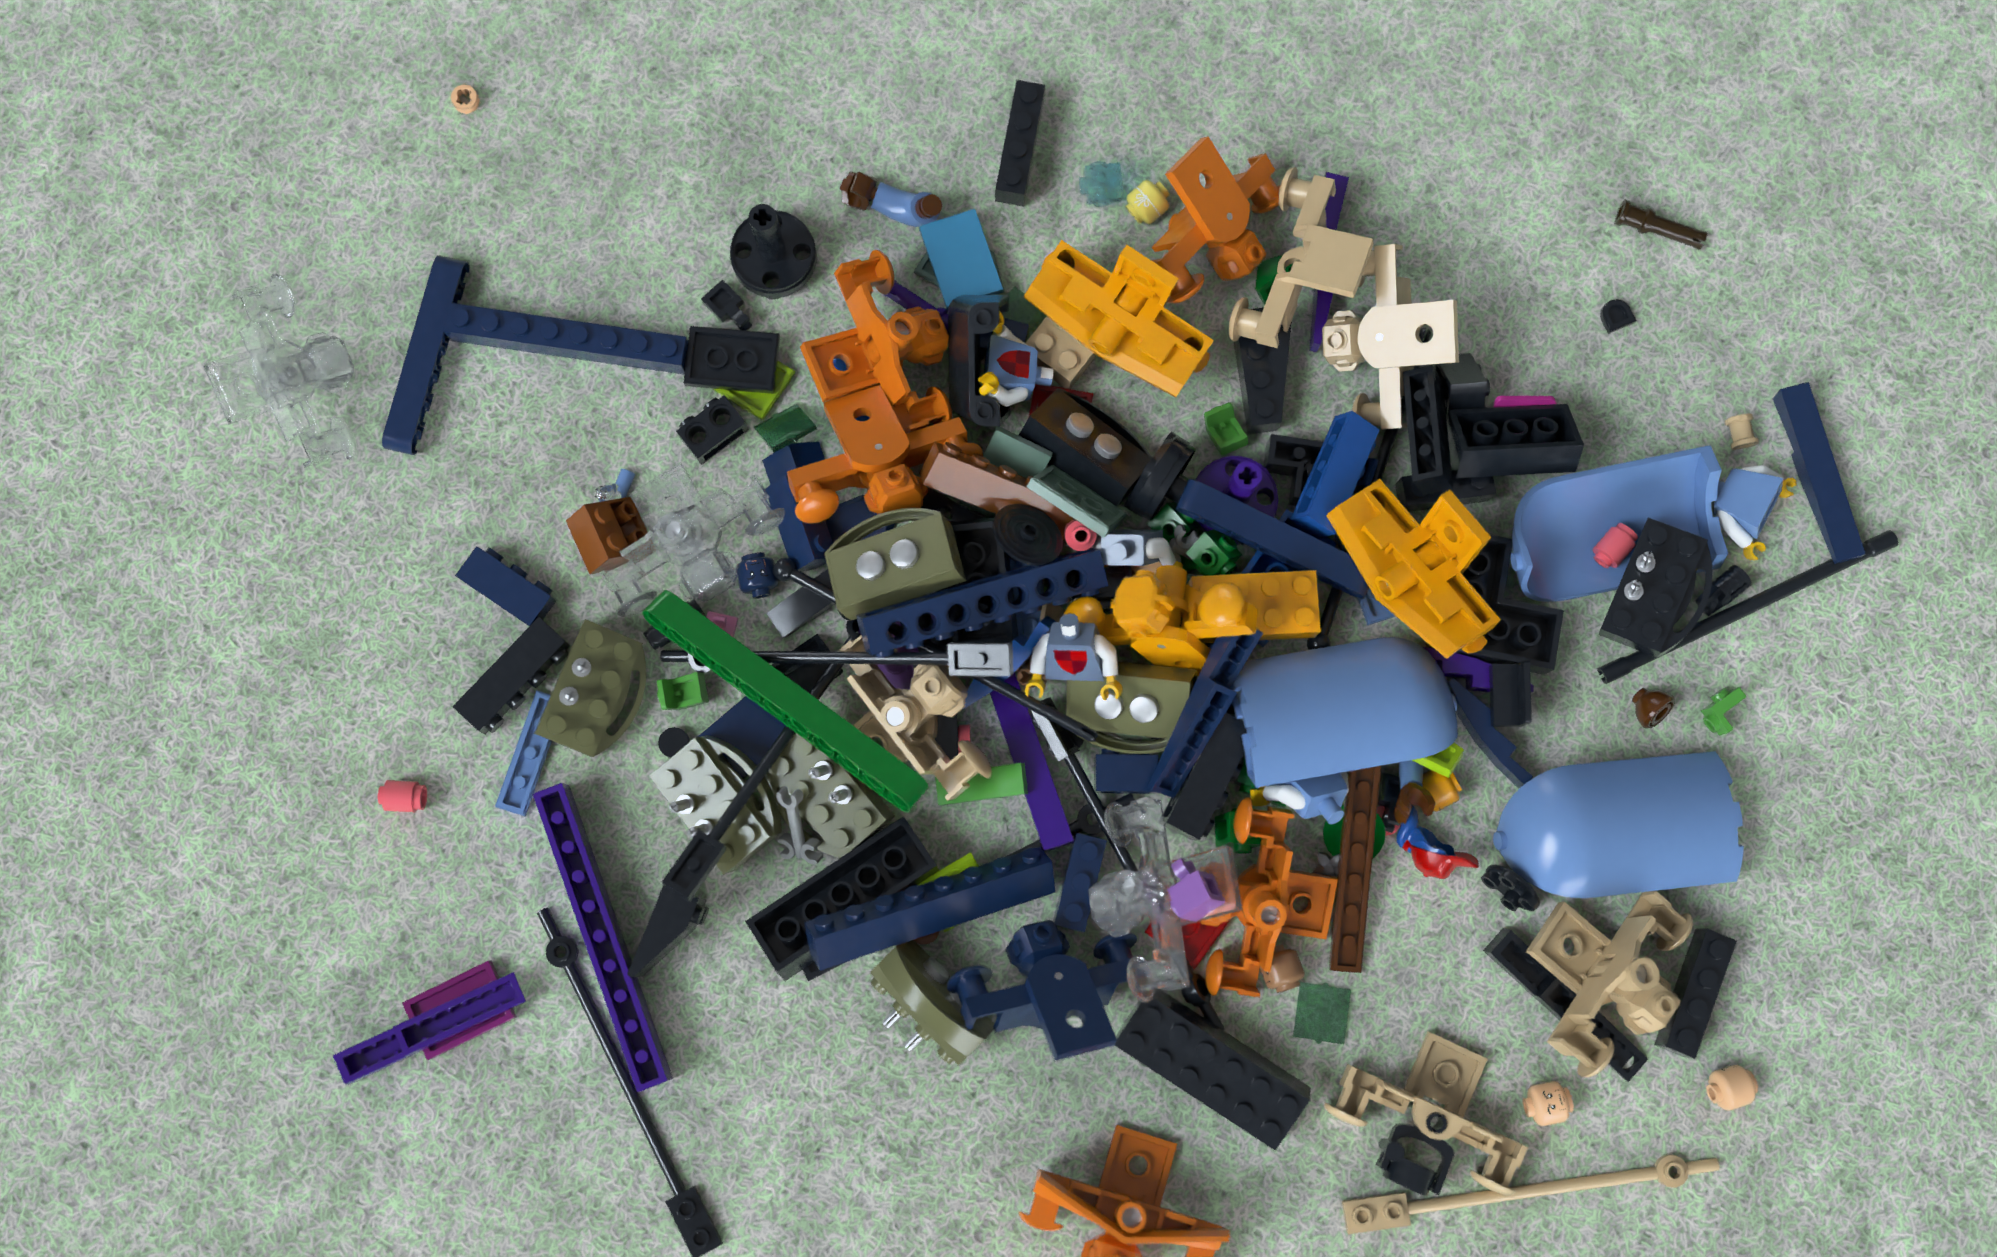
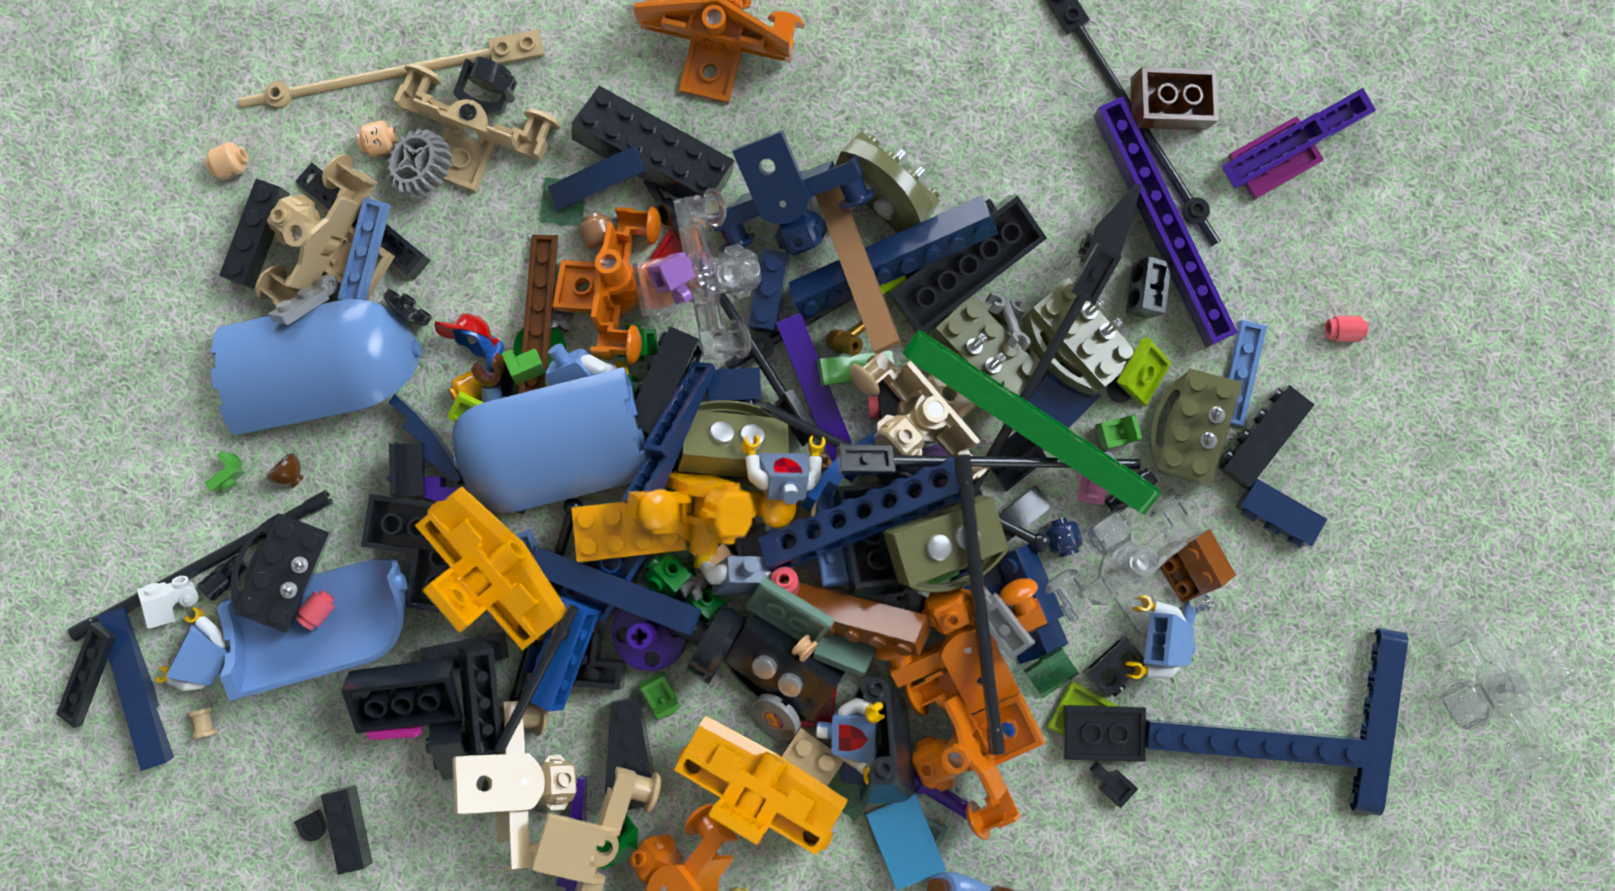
camera: 170 degrees left, 5 degrees up
black piece [730,204,817,300] -> none
black shield [993,504,1063,566] -> none
none -> black plate [56,622,117,728]
none -> white brick [137,576,199,629]
none -> light grey hinge [268,274,340,325]
none -> black brick [321,784,373,875]
none -> medium blue tile [337,197,391,300]
none -> light grey gear [385,128,453,199]
none -> black bar [494,604,579,753]
none -> bright green panel [502,349,546,385]
none -> dark blue slope [548,146,647,211]
none -> light grey tile [751,694,801,740]
none -> light nougat bush [792,635,818,662]
none -> medium nougat tile [815,186,901,355]
none -> pearl gold piece [826,320,866,355]
none -> black piece [954,454,1005,755]
none -> light grey hinge [970,587,1035,660]
none -> lime tile [1117,337,1172,407]
none -> medium blue torso [1125,595,1196,679]
none -> black brick [1126,257,1172,319]
none -> reddish brown brick [1130,67,1219,130]

